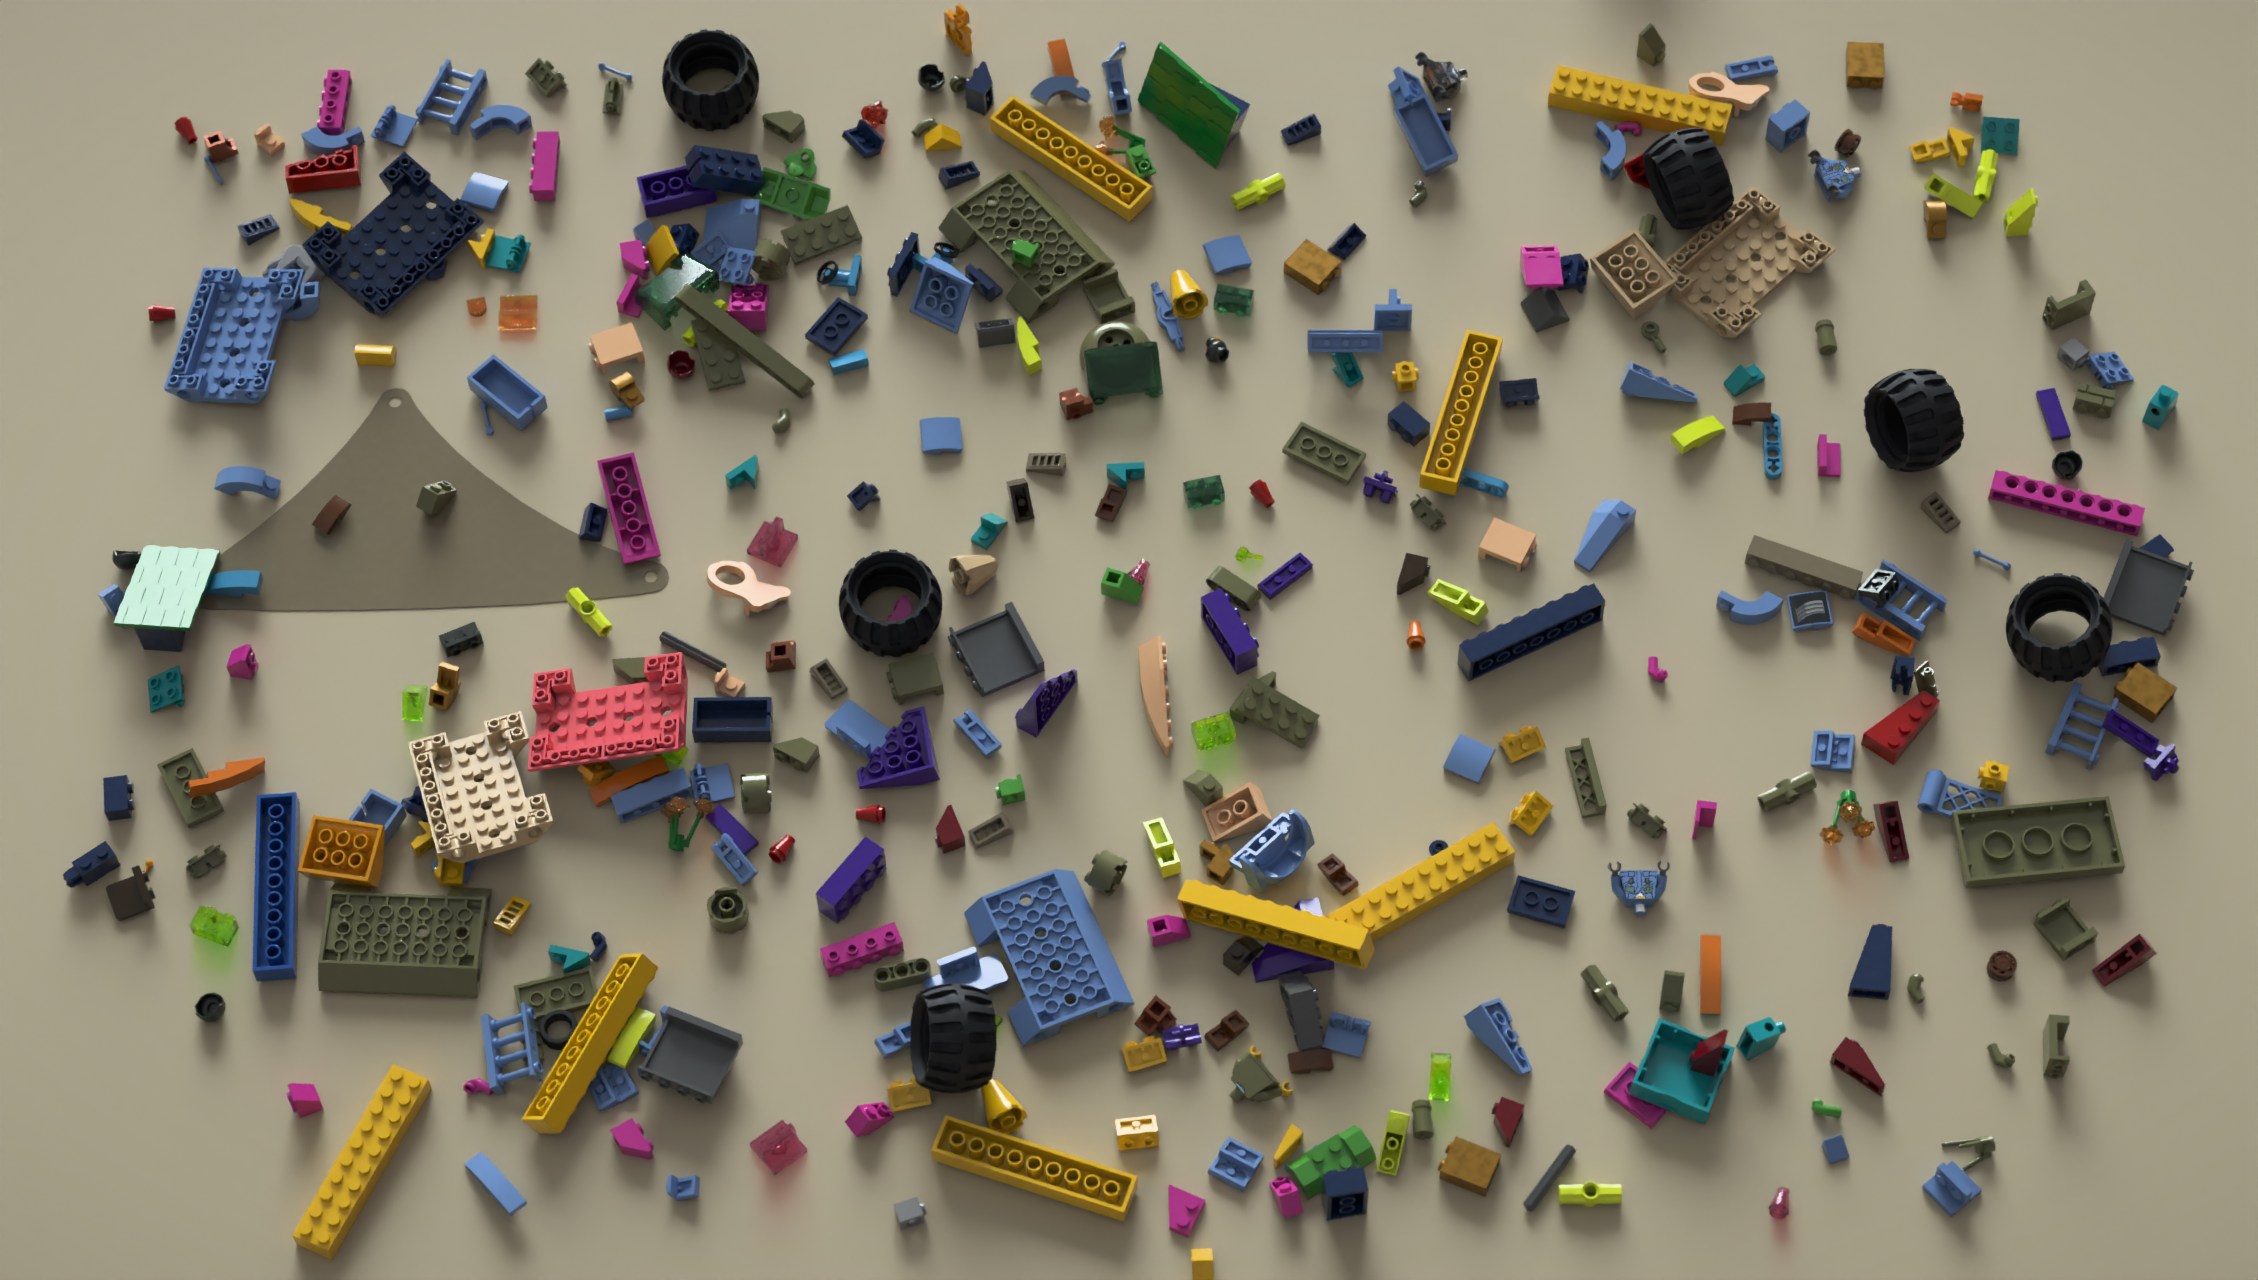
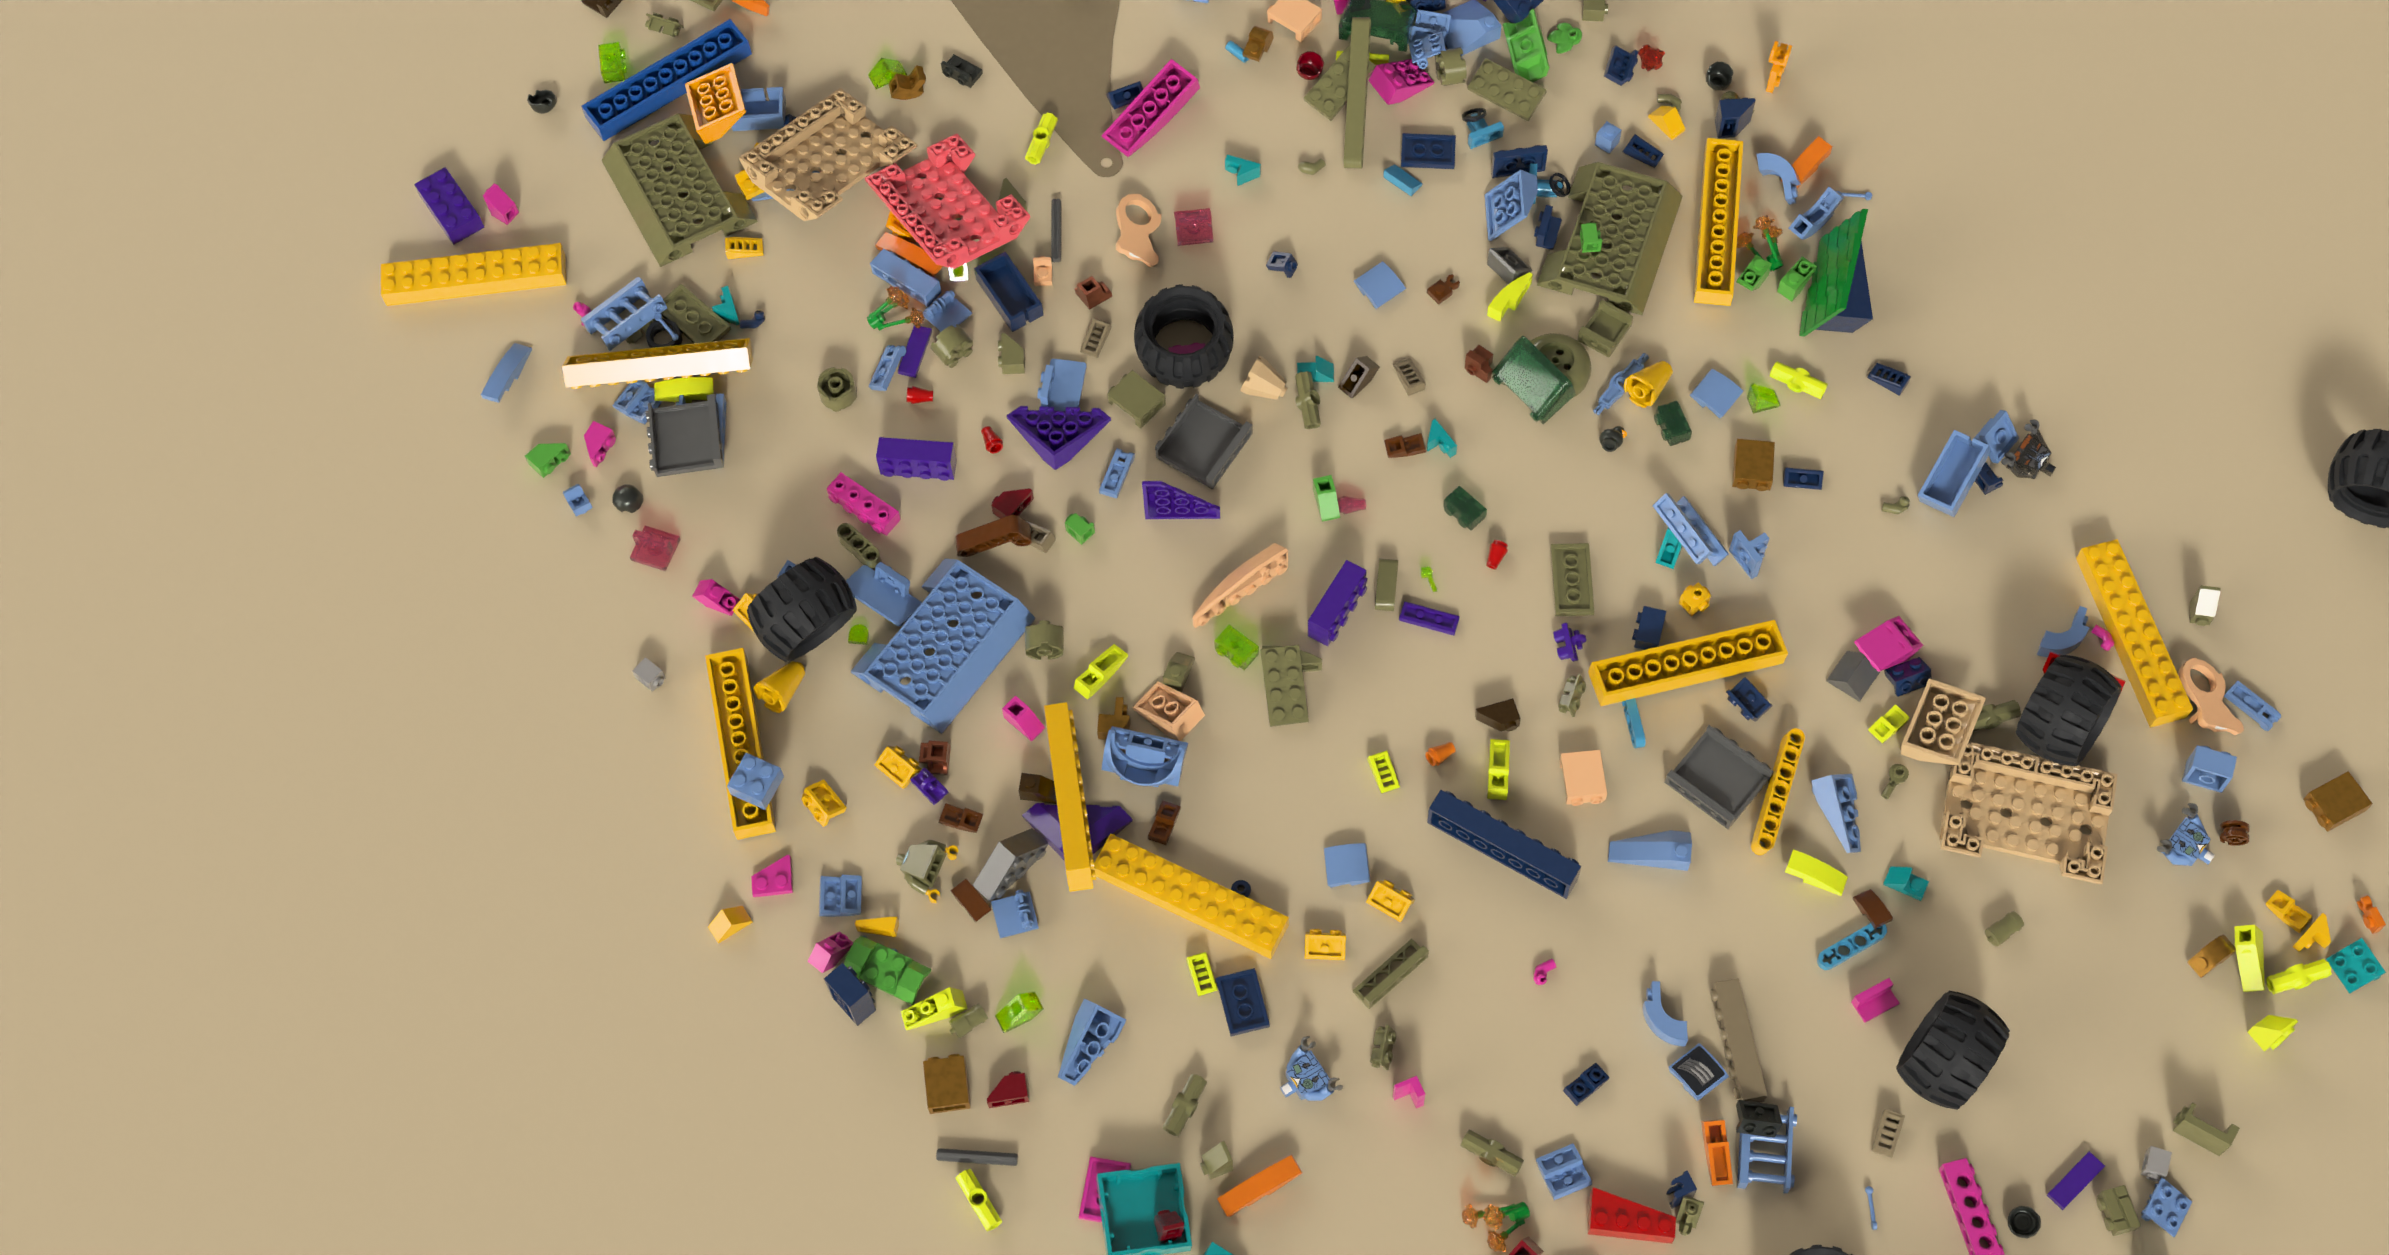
camera: 60 degrees right, 5 degrees up
none -> dark purple brick [414,167,485,245]
none -> bright green slope [525,443,571,478]
none -> pearl dark grey hair [612,484,643,513]
none -> medium blue hinge [654,313,679,341]
none -> medium blue brick [727,753,784,810]
none -> reddish brown beam [955,515,1032,557]
none -> neon yellow slope [1186,952,1218,996]
none -> olive piece [1295,371,1321,429]
none -> neon yellow slope [1367,750,1400,794]
none -> reddish brown plate [1427,274,1460,305]
none -> dark blue slope [1563,1063,1610,1106]
none -> medium blue brick [1595,121,1622,154]
none -> dark grey panel [1664,725,1773,830]
none -> clear neon green slope [1747,383,1781,414]
none -> yellow beam [1751,728,1805,856]
none -> bright green slope [1777,257,1817,302]
none -> neon yellow slope [1868,704,1910,744]

